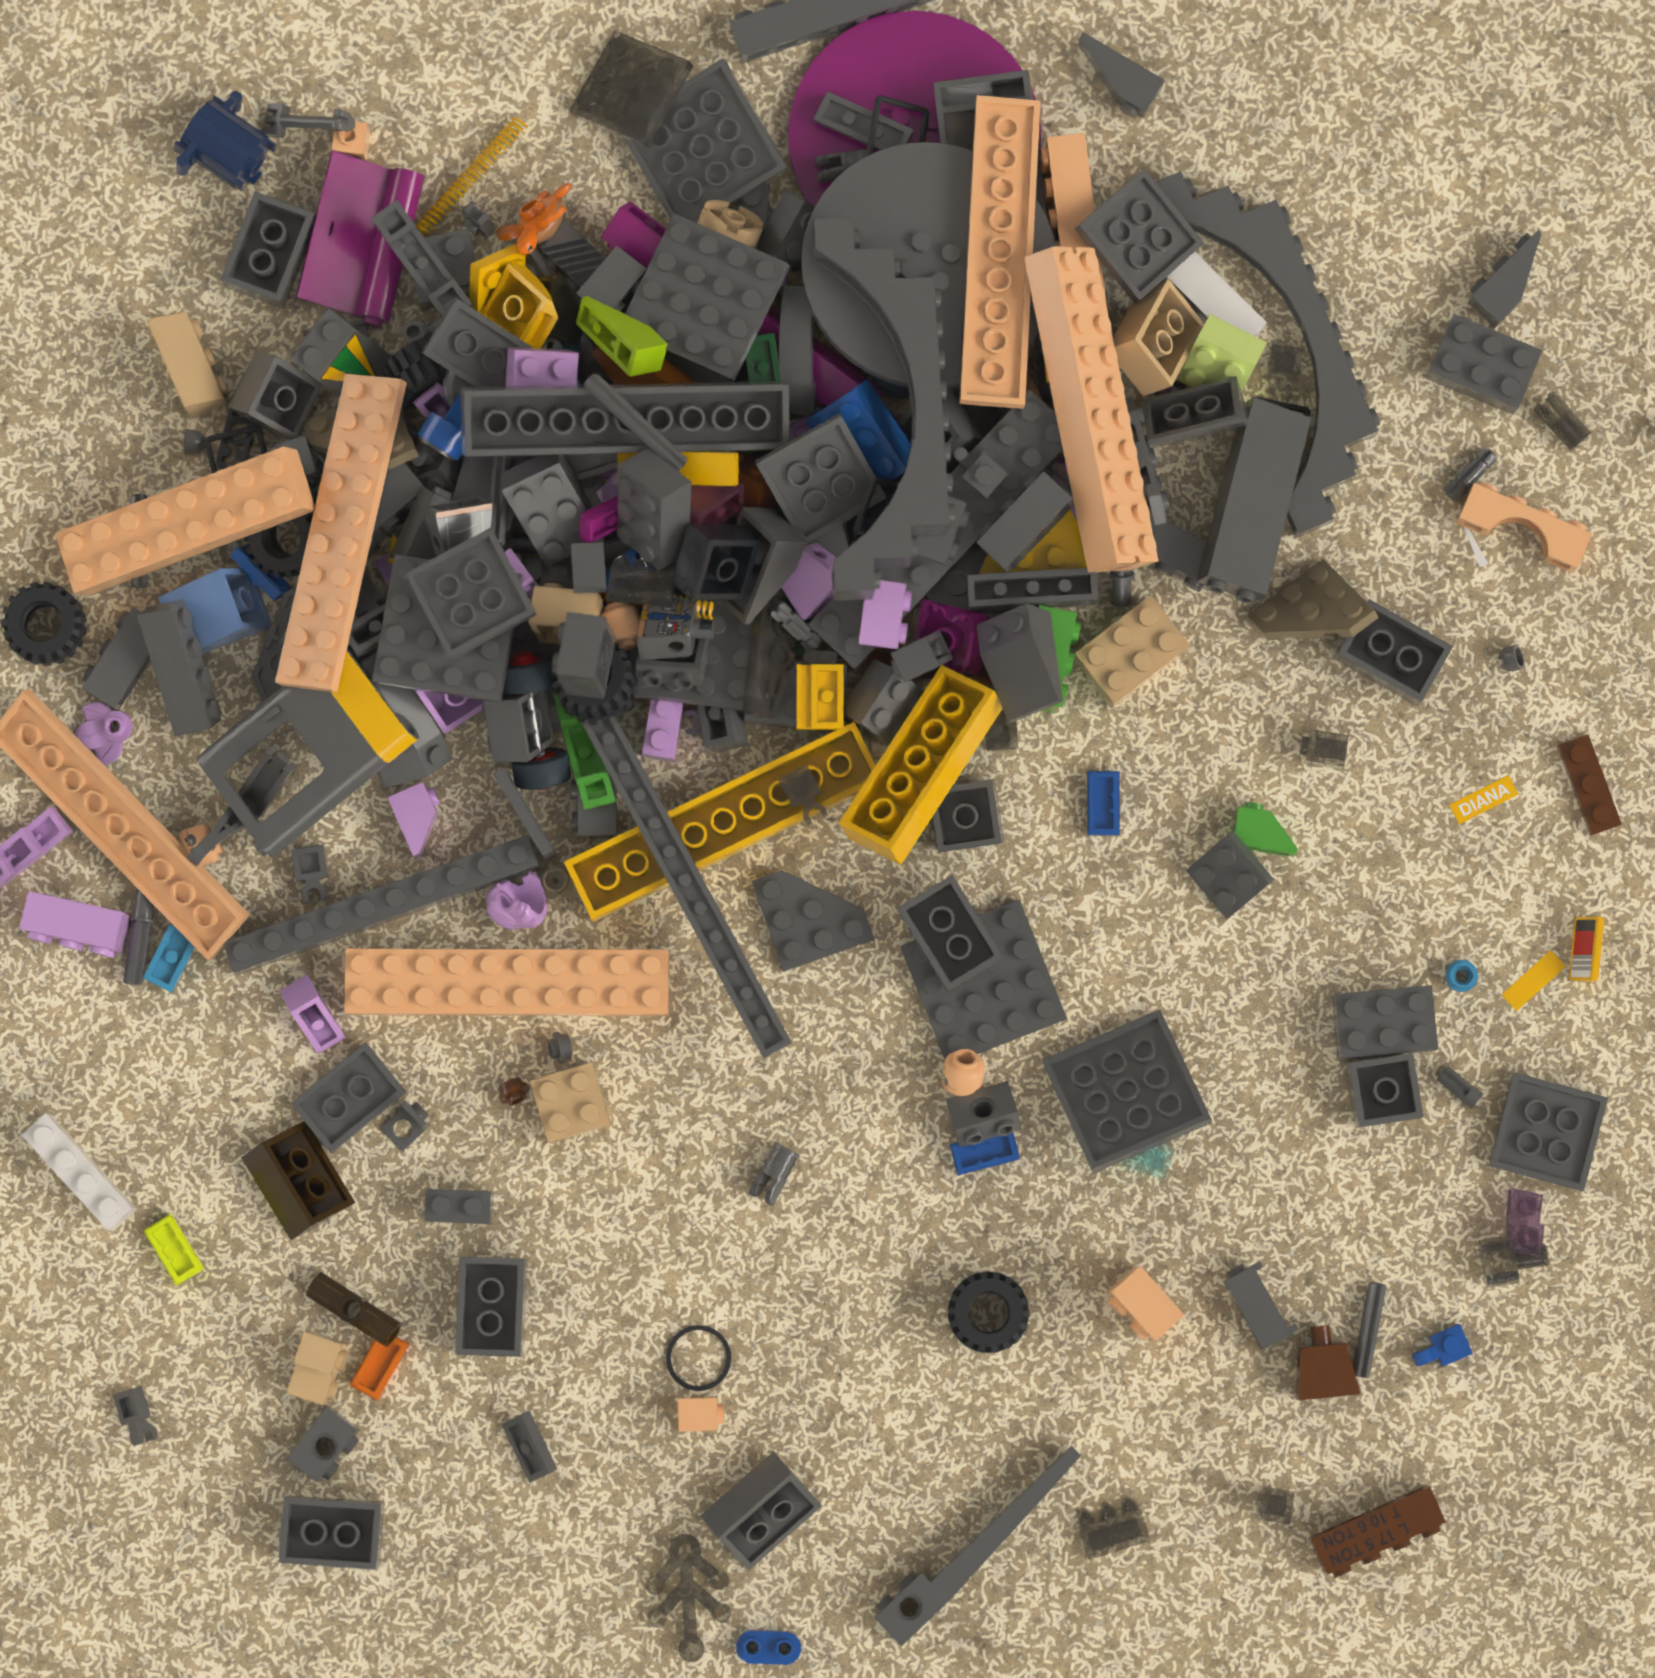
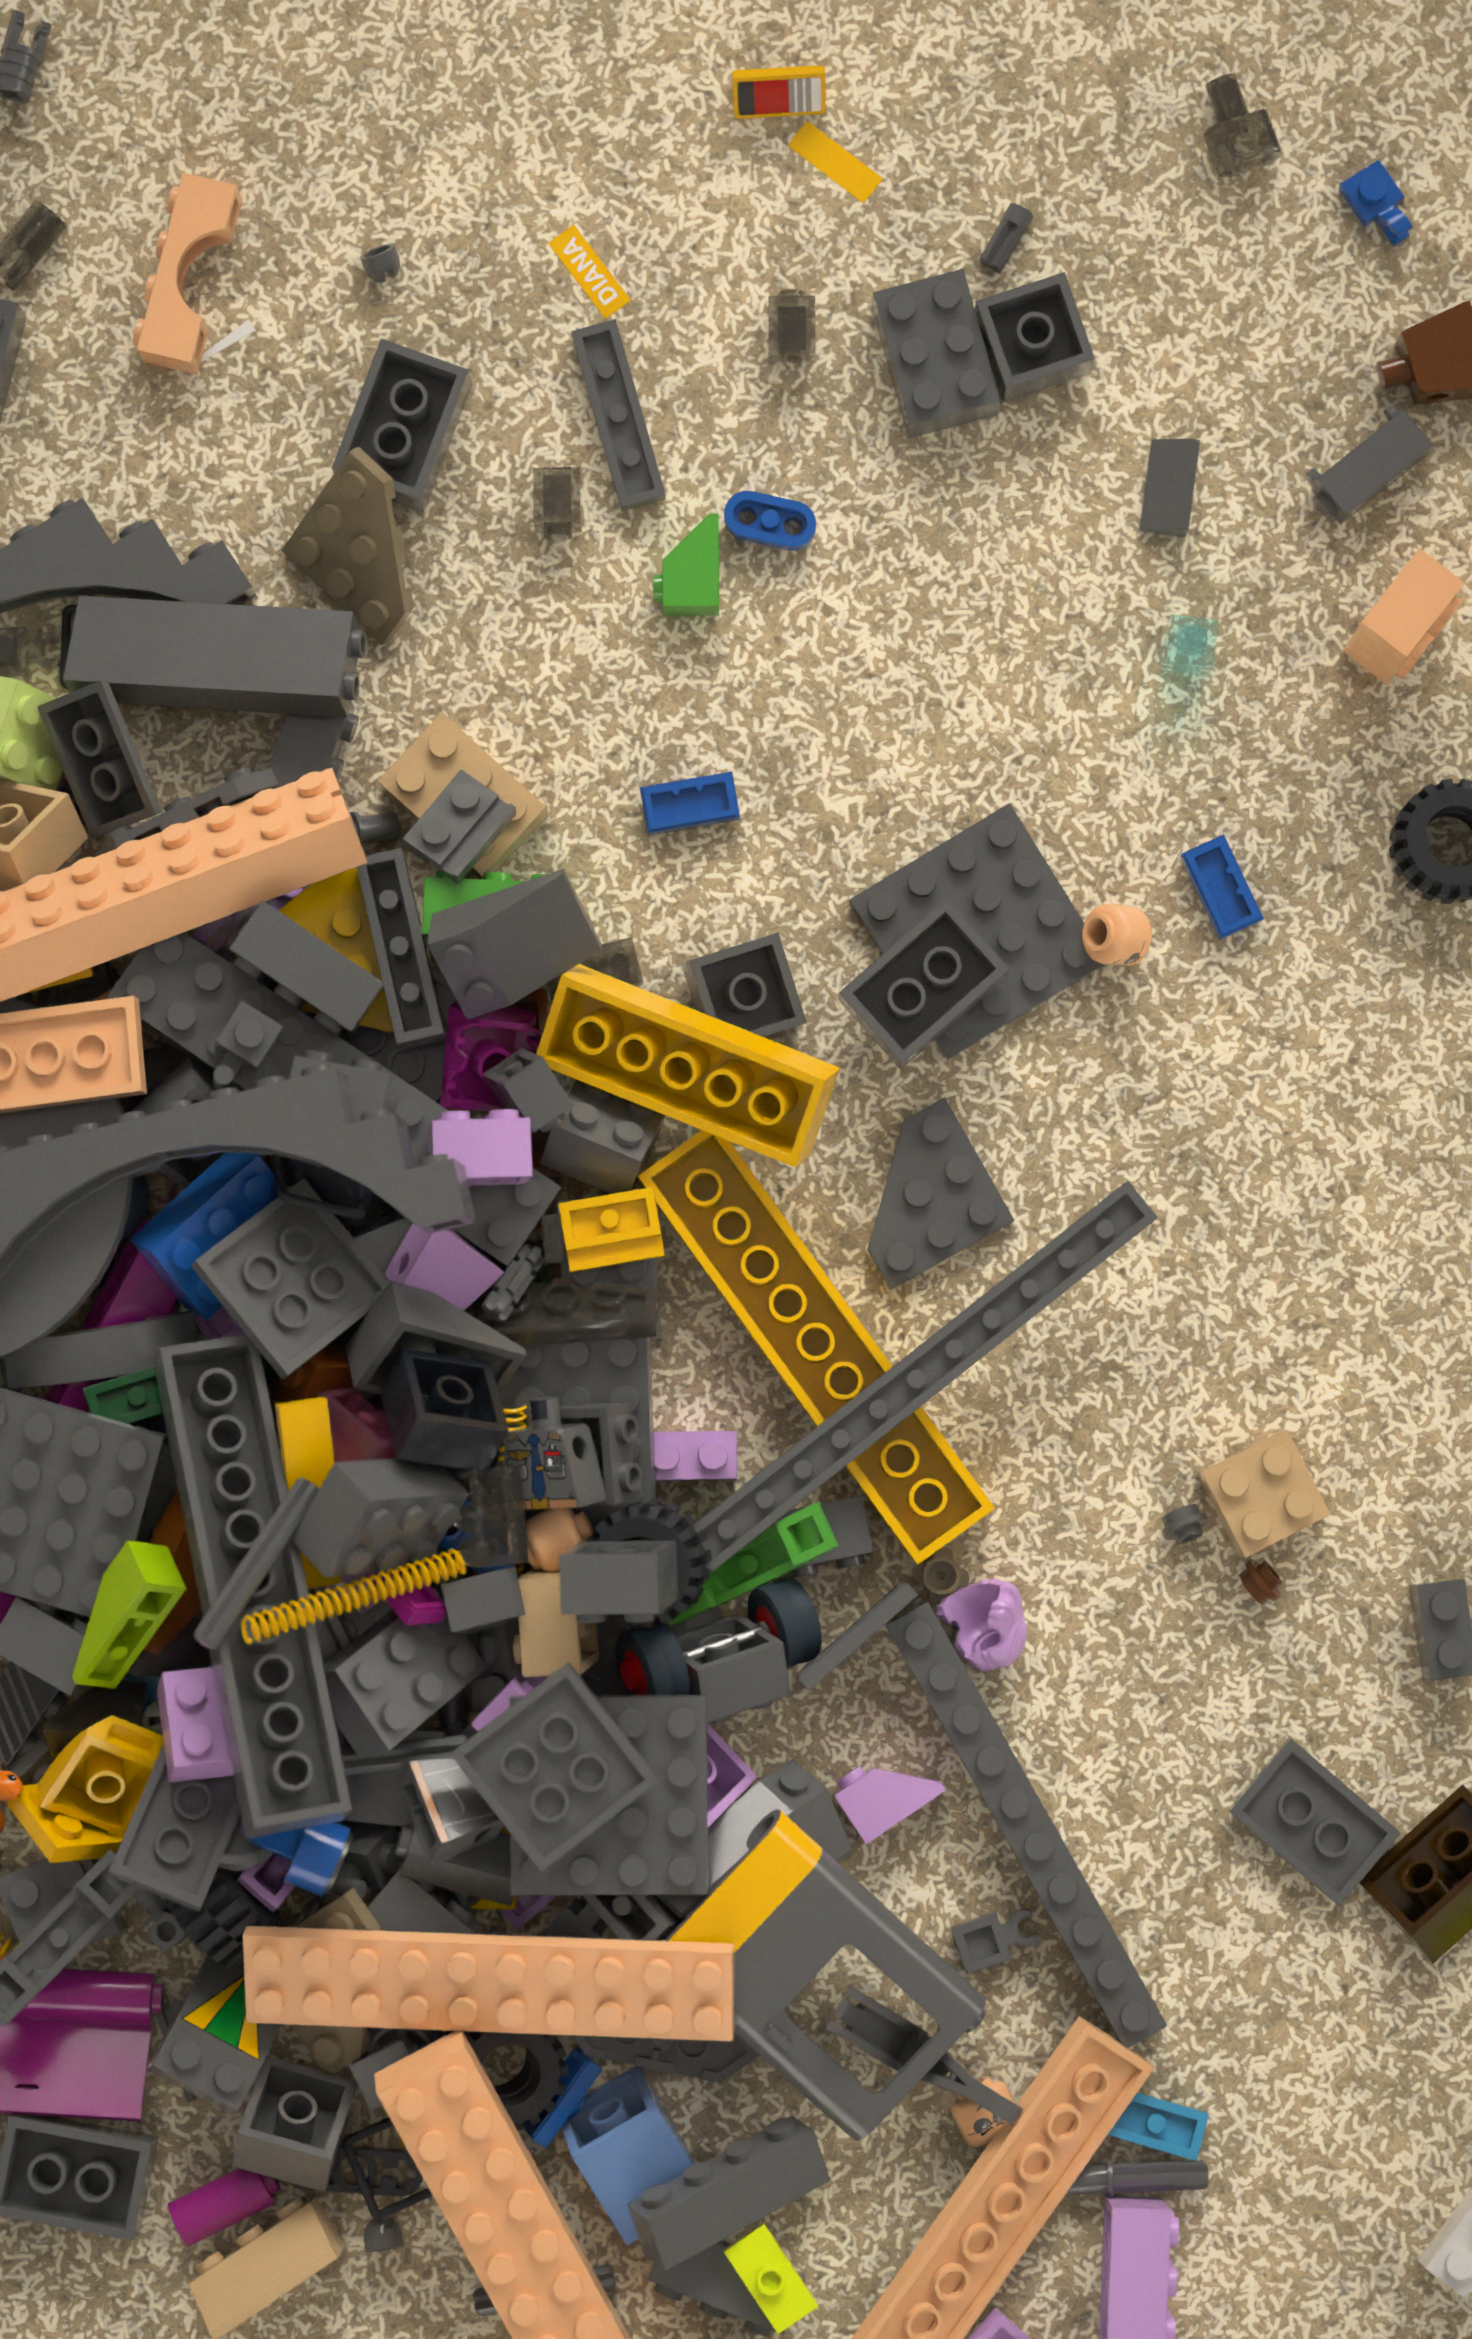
camera: 100 degrees left, 0 degrees up
lavender plate [74,702,133,766] -> none
lavender slope [280,974,346,1054] -> none
light nougat brick [344,949,670,1016] -> none
dark grey bracket [381,1100,431,1151] -> none
dark grey brick [683,705,749,752] -> none
dark grey hinge [748,1142,800,1206] -> none
clear smoke plate [778,765,827,826] -> none
dark grey brick [946,1081,1022,1147] -> none
dark grey plate [1042,1010,1212,1174] -> none
dark grey plate [1185,830,1274,919] -> none
dark grey axle [1353,1282,1386,1378] -> none
dark grey axle [1444,447,1497,501] -> none
dark azure plate [1445,960,1478,992] -> none
dark grey plate [1489,1072,1608,1191] -> none
slope [1506,1188,1545,1257] -> none
reddish brown plate [1557,734,1622,836] -> none
none -> magenta brick [168,2168,281,2247]
none -> yellow piece [241,1549,466,1645]
none -> dark grey plate [403,770,516,884]
none -> dark grey plate [571,319,666,512]
none -> blue plate [724,491,816,551]
none -> neon yellow plate [724,2222,819,2334]
none -> clear smoke brick [768,289,815,363]
none -> dark grey slope [1139,439,1200,537]

